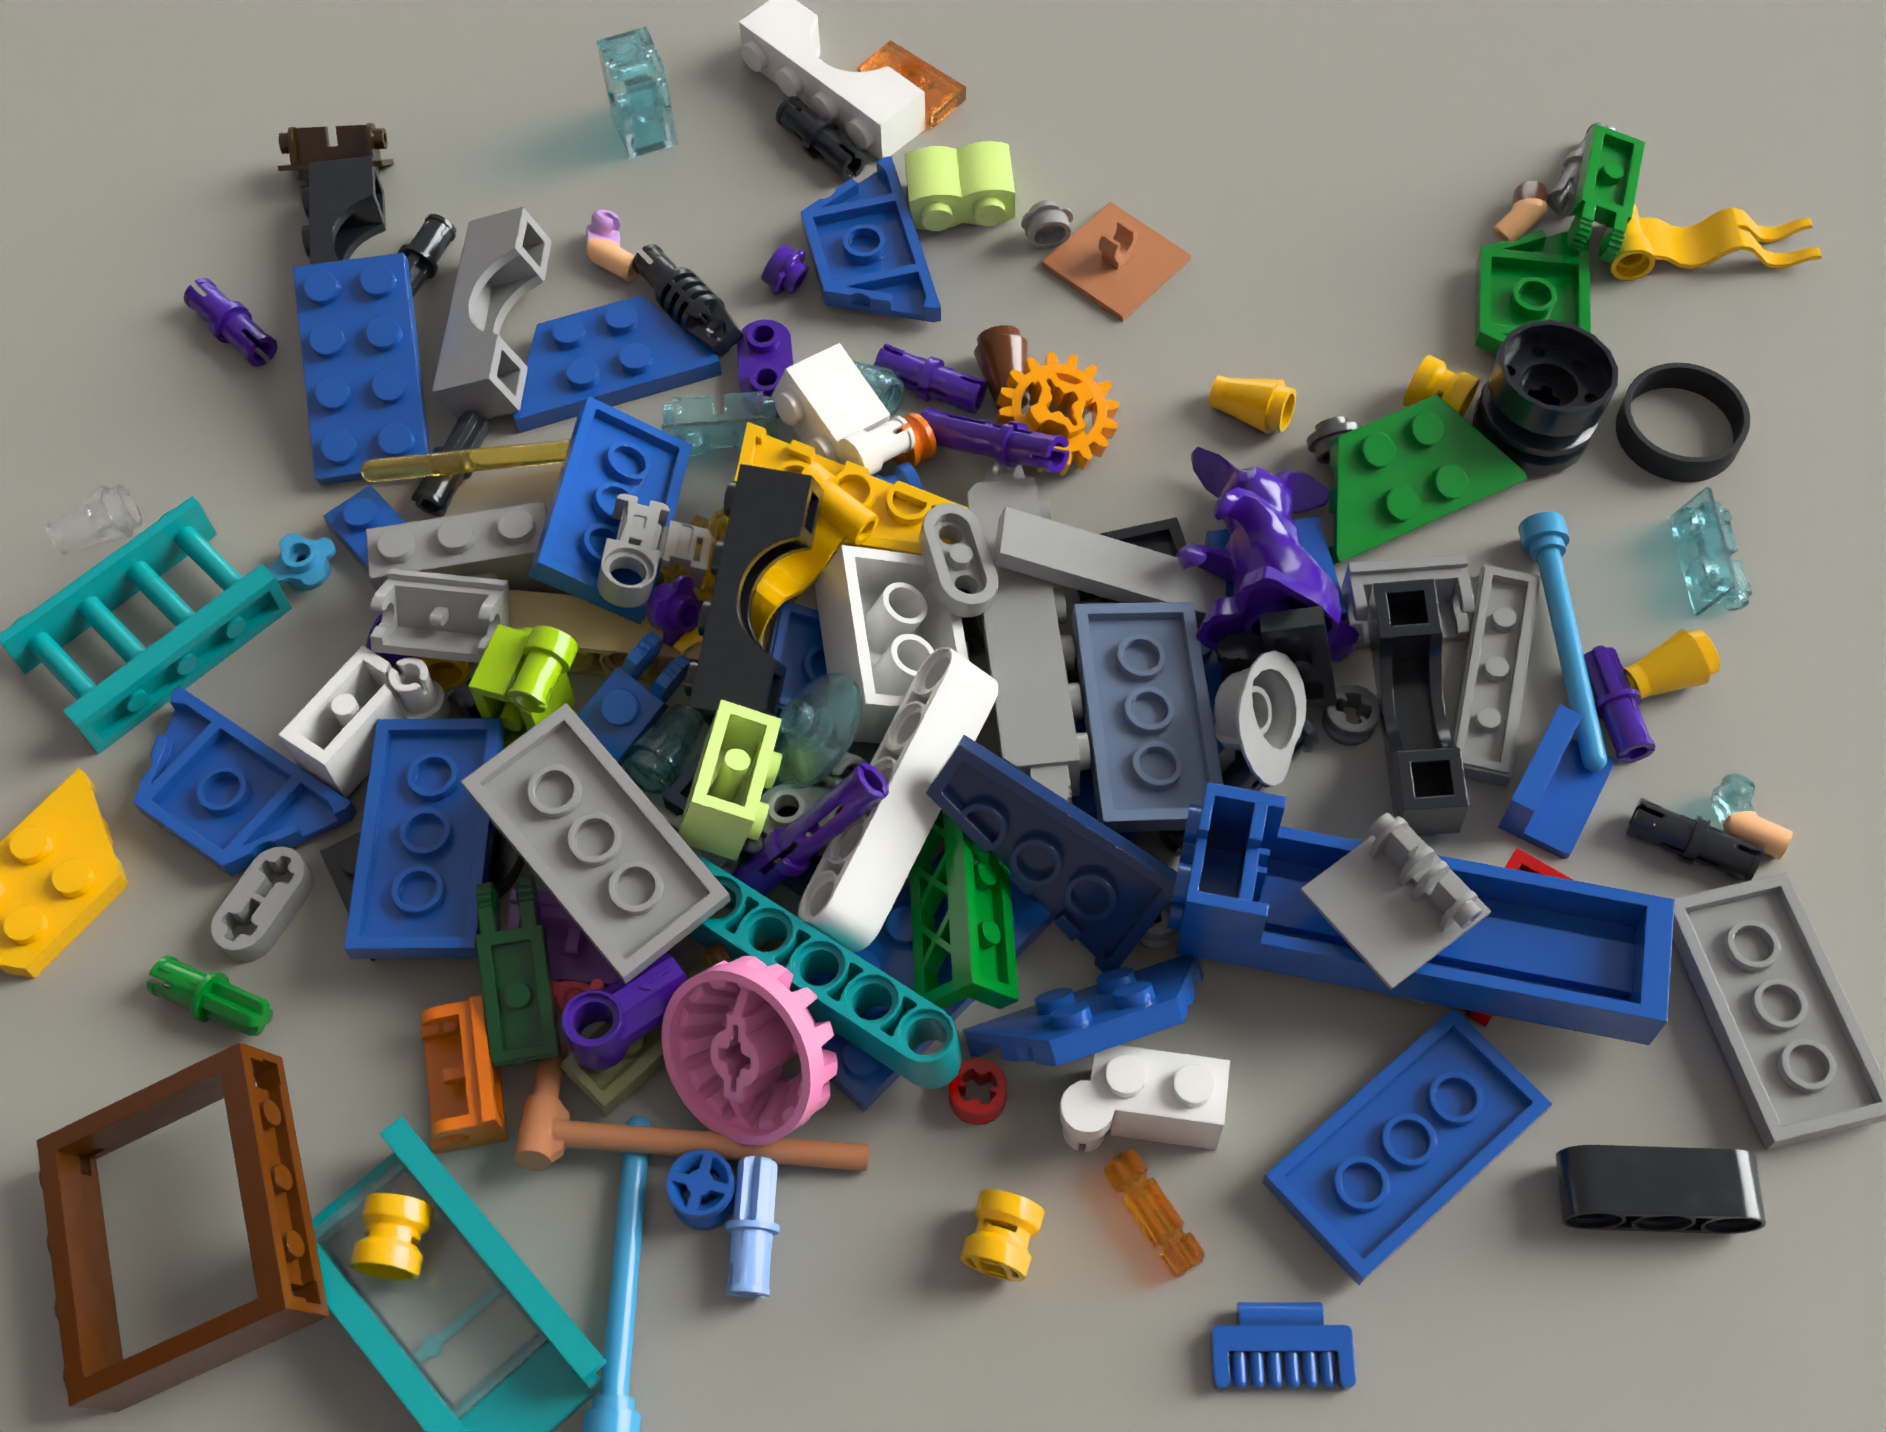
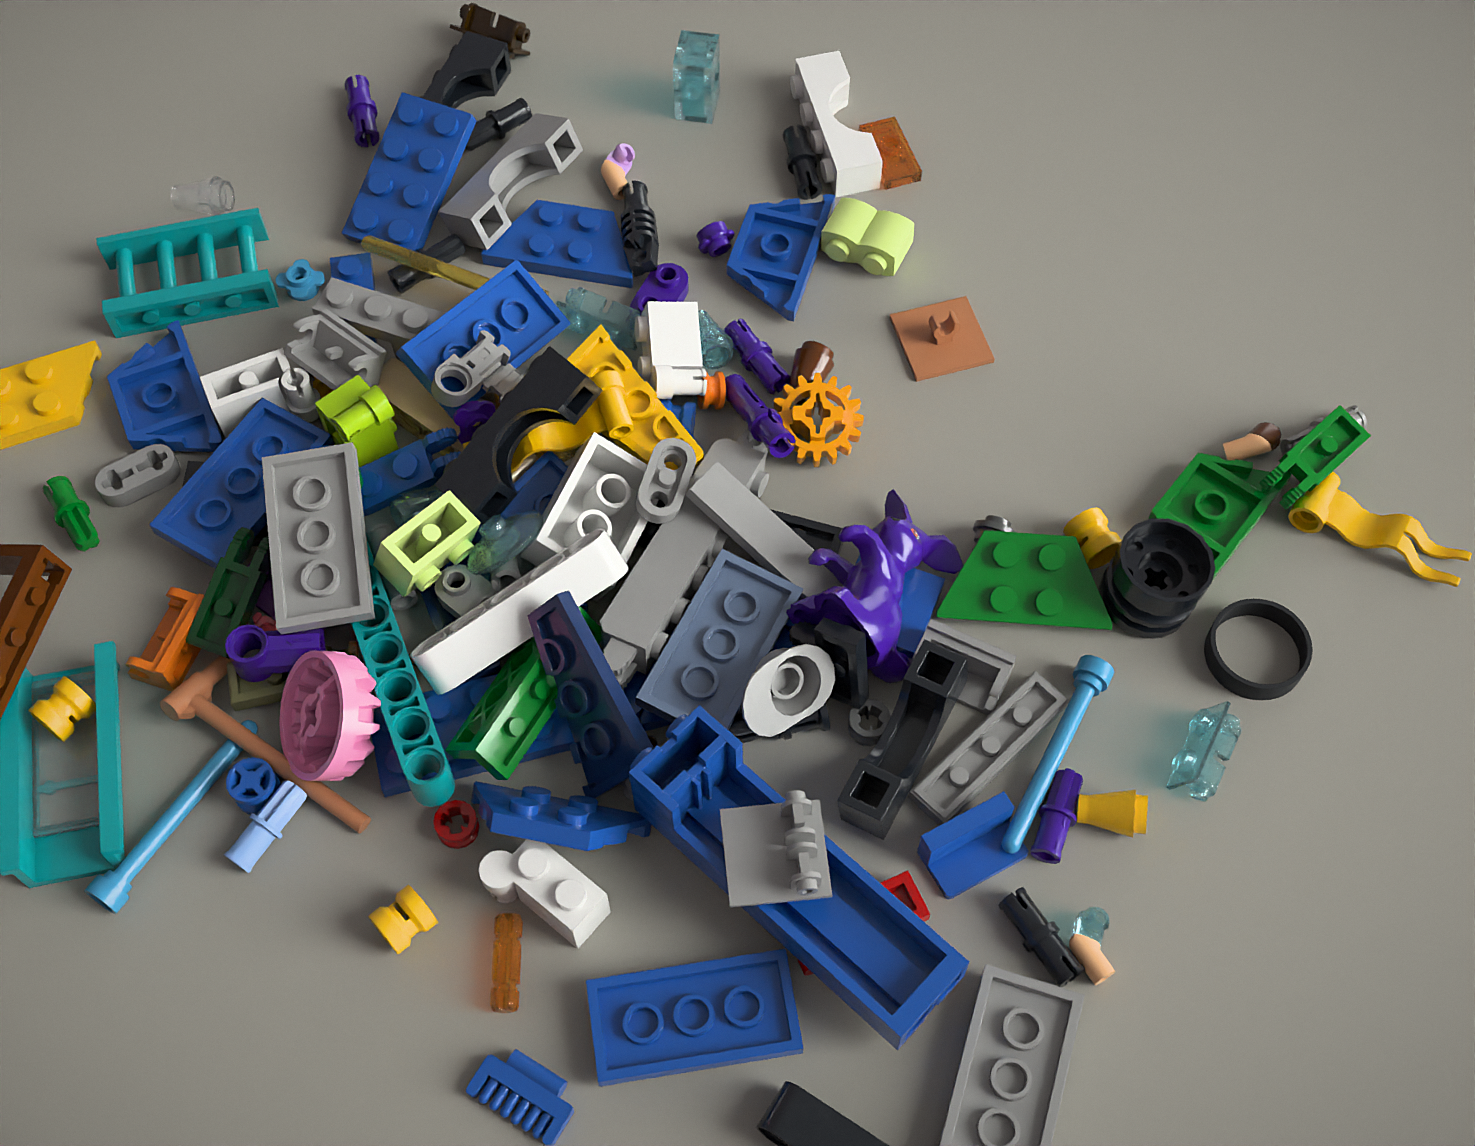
camera: 30 degrees right, 0 degrees up
dark purple pin [731,763,889,896] -> none
light grey plate [1021,200,1073,249] -> none
yellow cone [1209,375,1296,434] -> none

